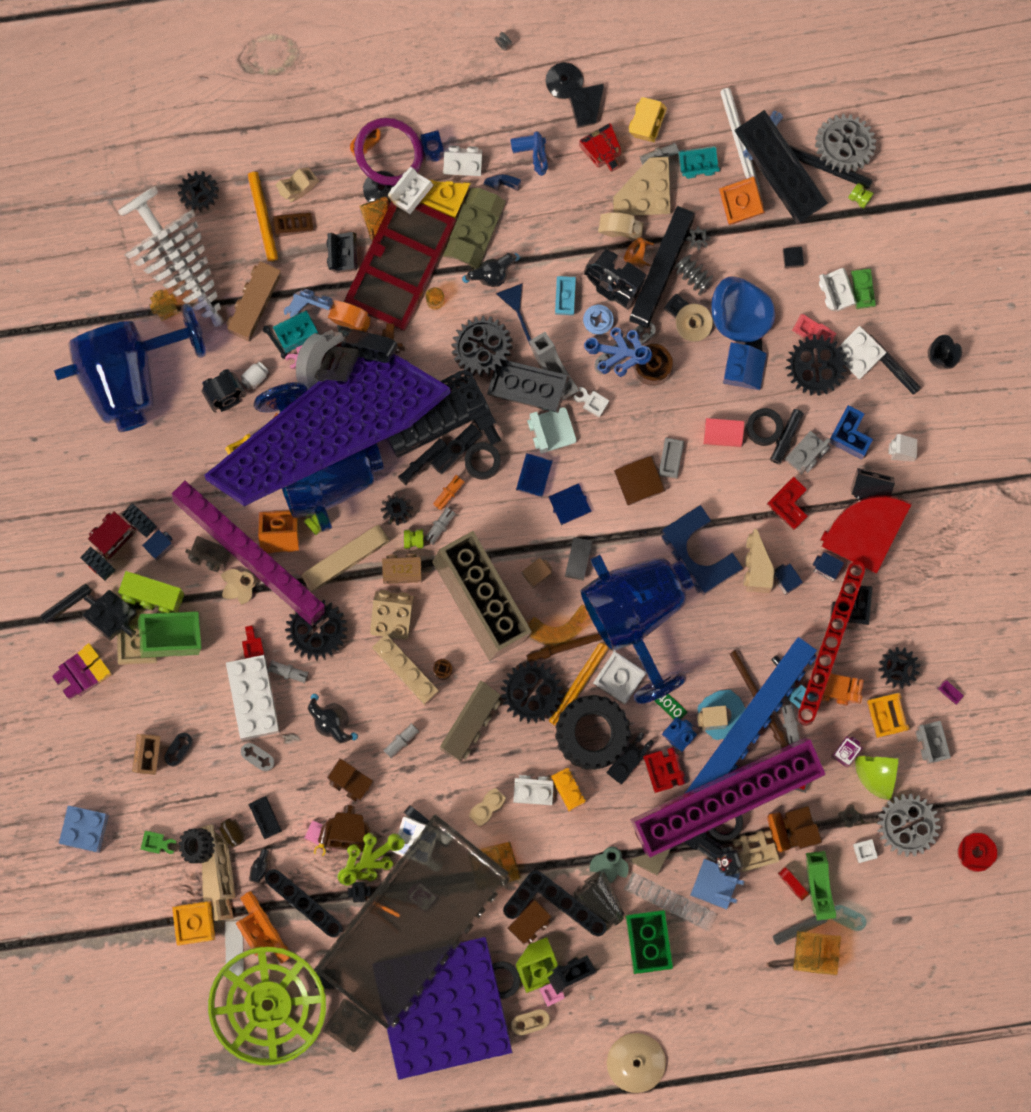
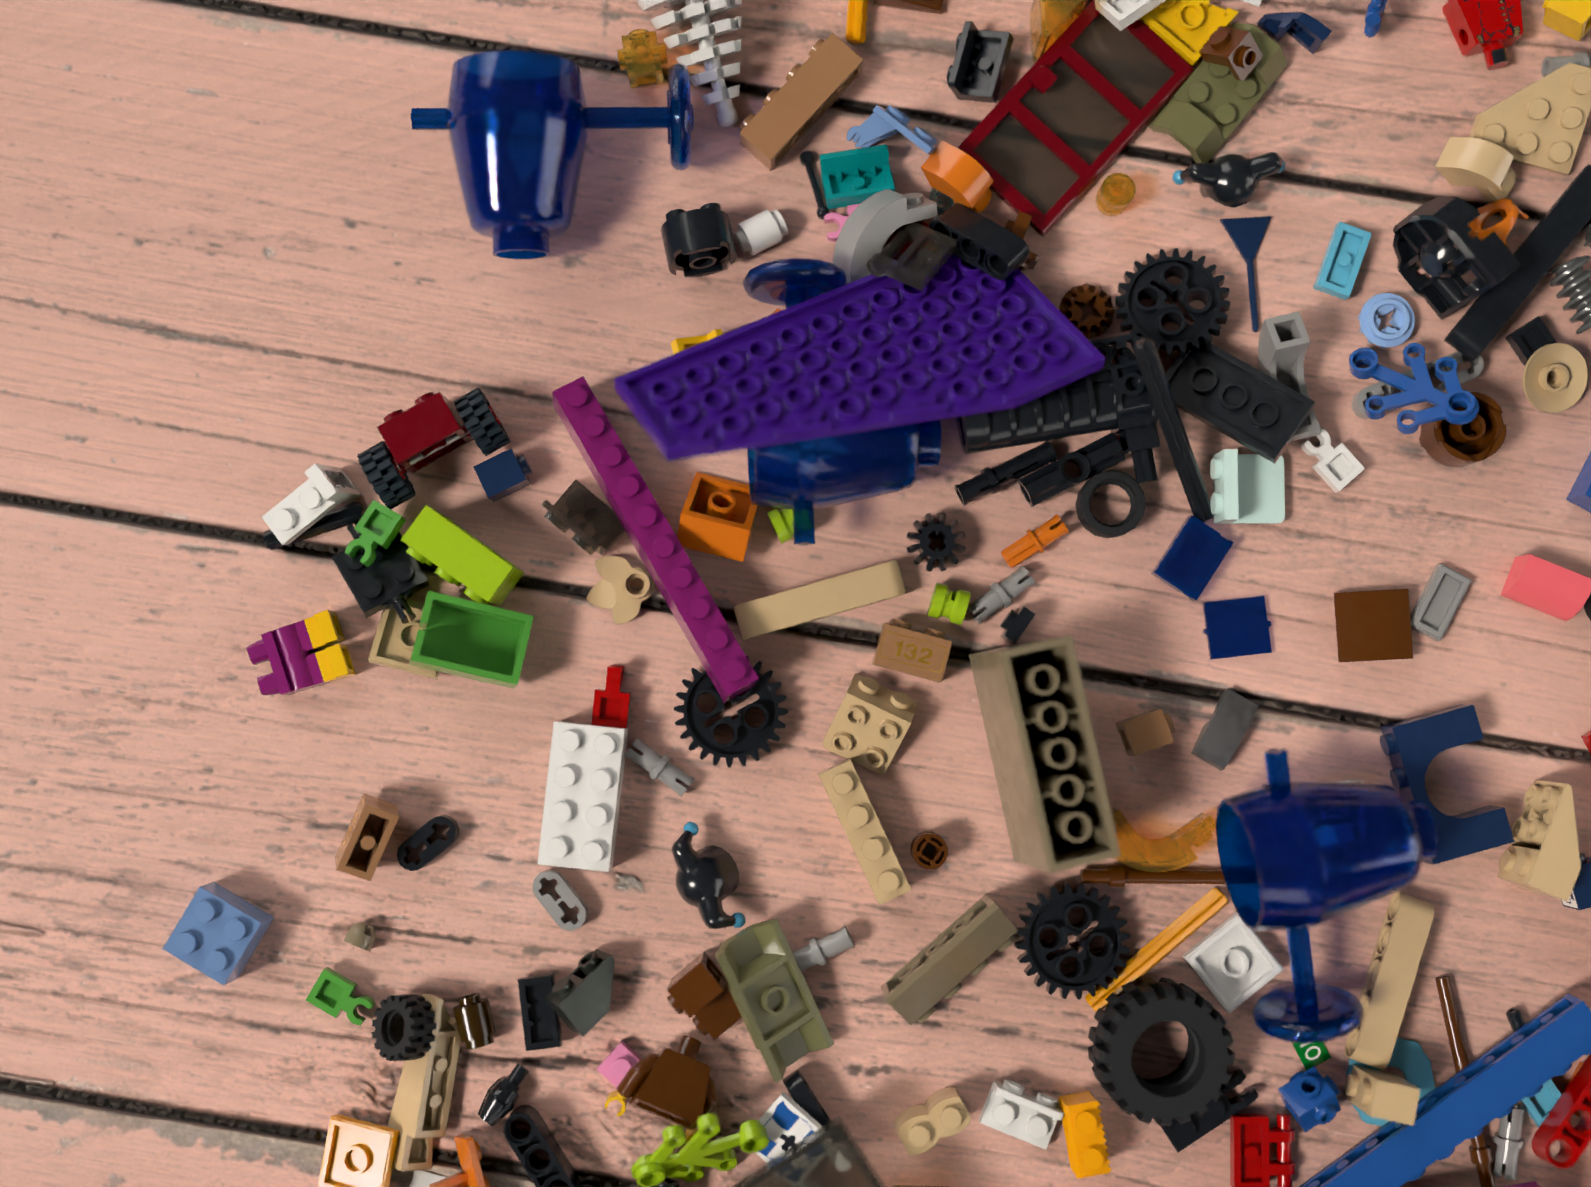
camera: 15 degrees right, 5 degrees up
none -> white bracket [262,464,361,545]
none -> dark tan hinge [344,922,376,951]
none -> bright green plate [345,500,406,567]
none -> pearl dark grey slope [545,949,615,1037]
none -> olive piece [715,919,834,1082]
none -> black plate [1000,606,1035,644]
none -> reddish brown gear [1059,283,1115,339]
none -> black axle [1132,338,1214,523]
none -> reddish brown bracket [1199,26,1263,81]
none -> tan beam [1345,891,1435,1070]

